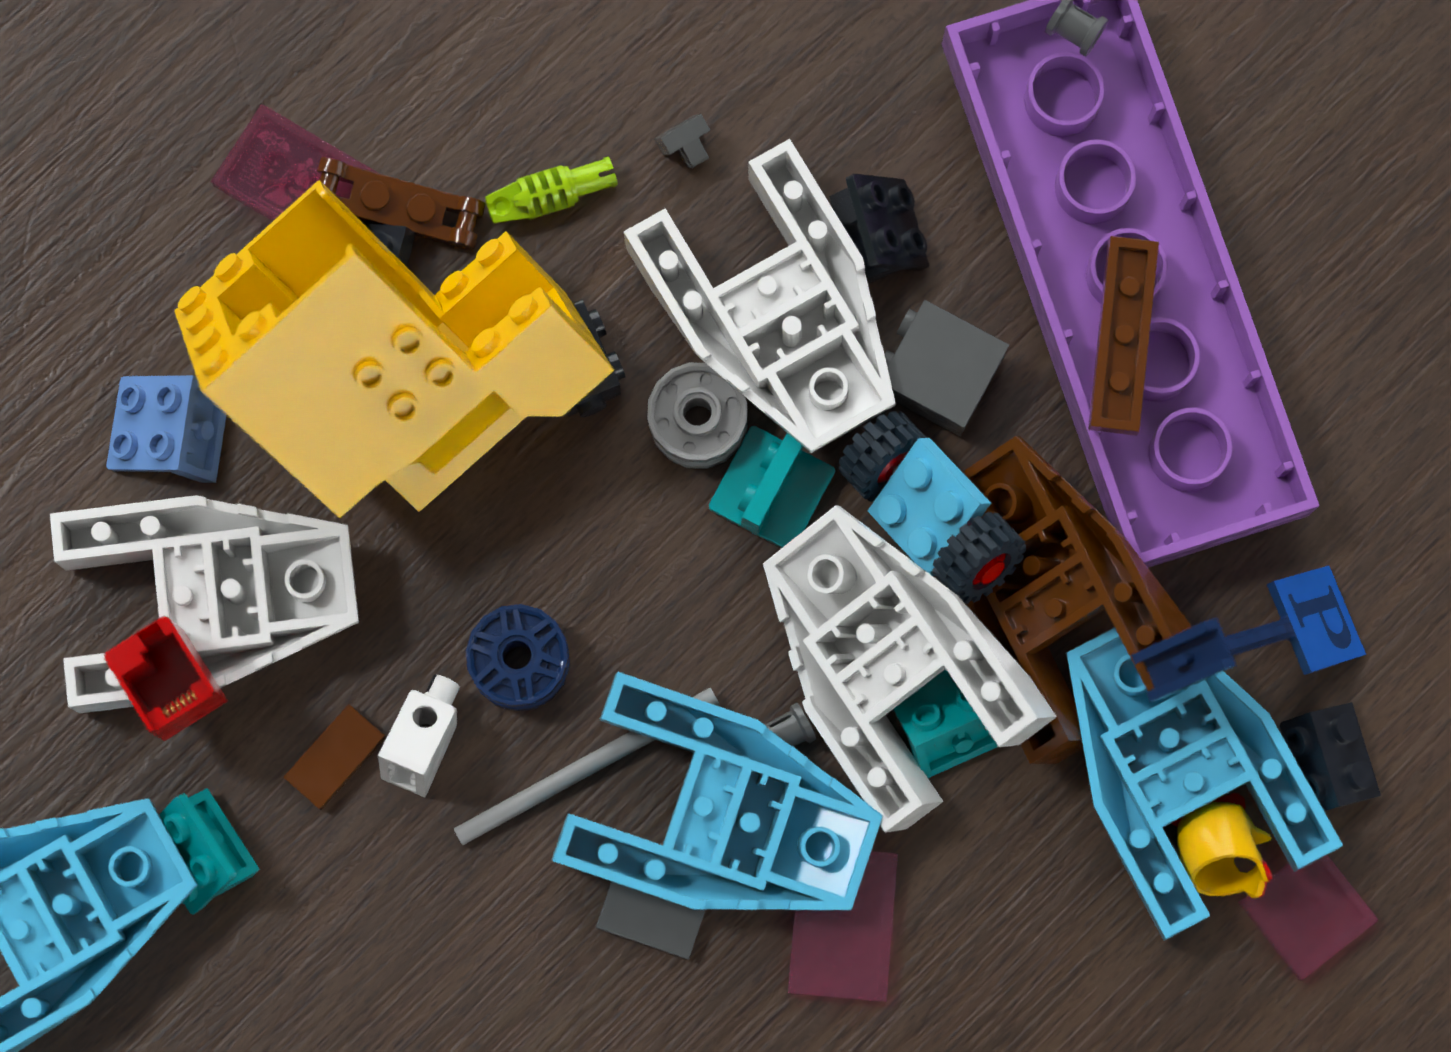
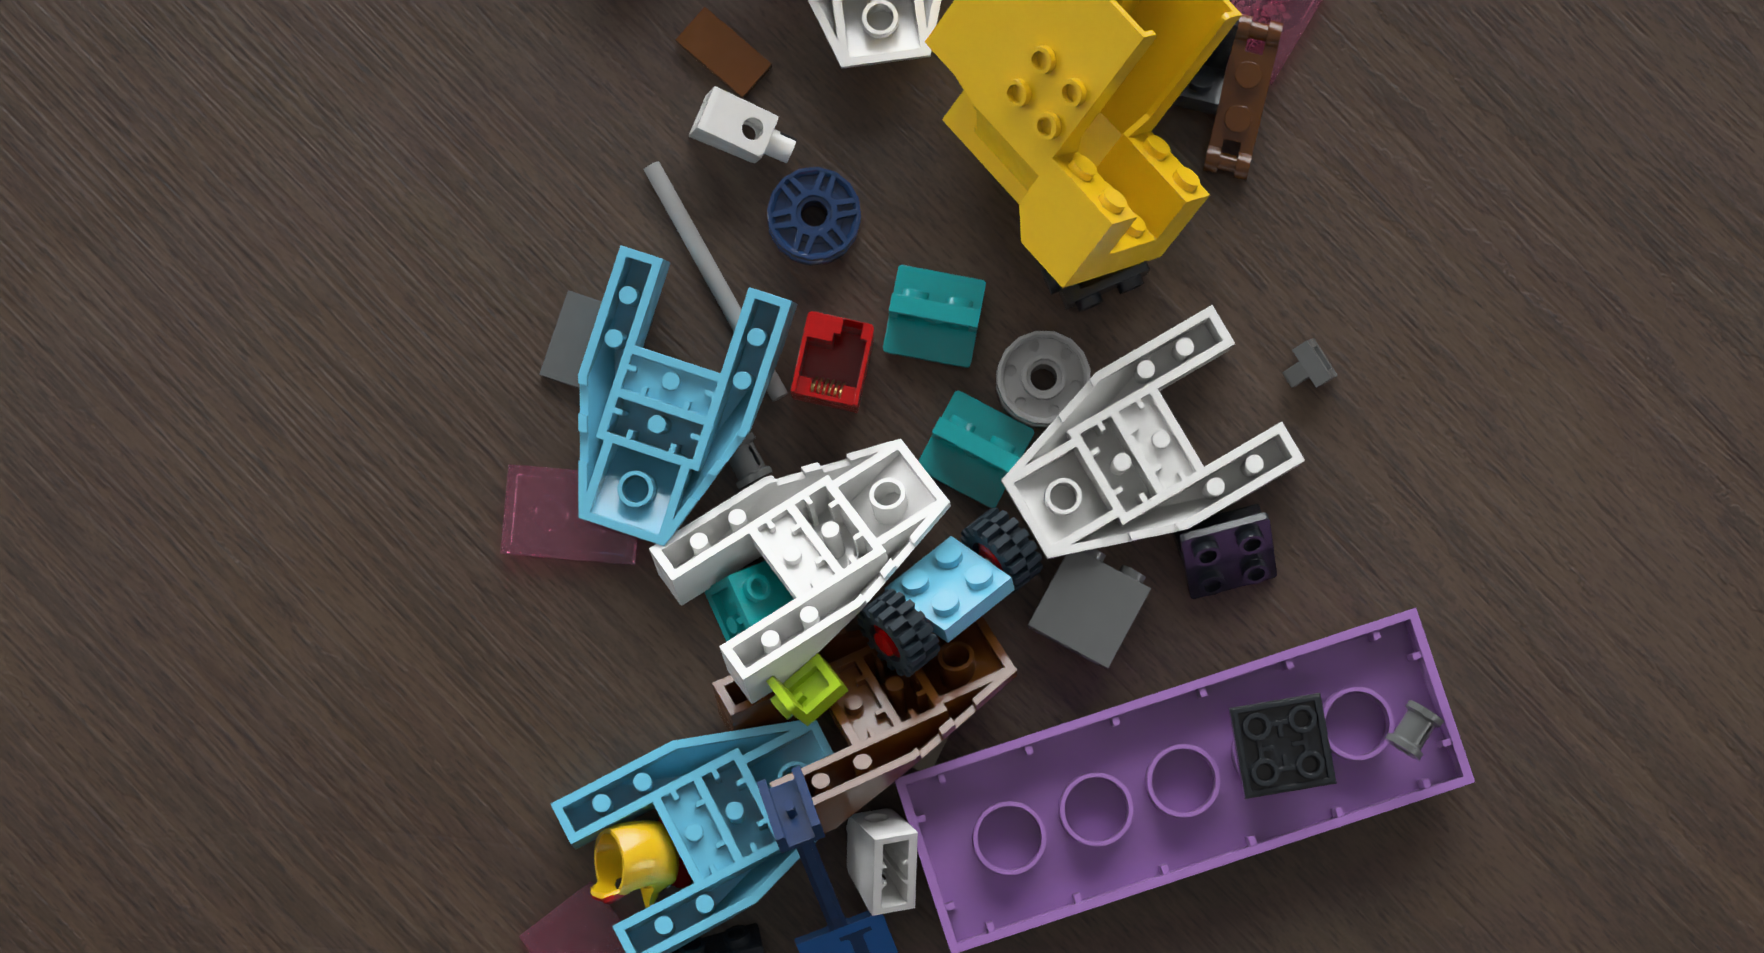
camera: 95 degrees right, 5 degrees up
lime hinge [485,157,618,224] -> none
reddish brown plate [1088,236,1159,436] -> none
none -> lime bracket [766,653,849,726]
none -> red piece [791,311,874,413]
none -> white torso [846,808,918,916]
none -> teal bracket [883,265,986,368]
none -> black tile [1228,693,1337,799]

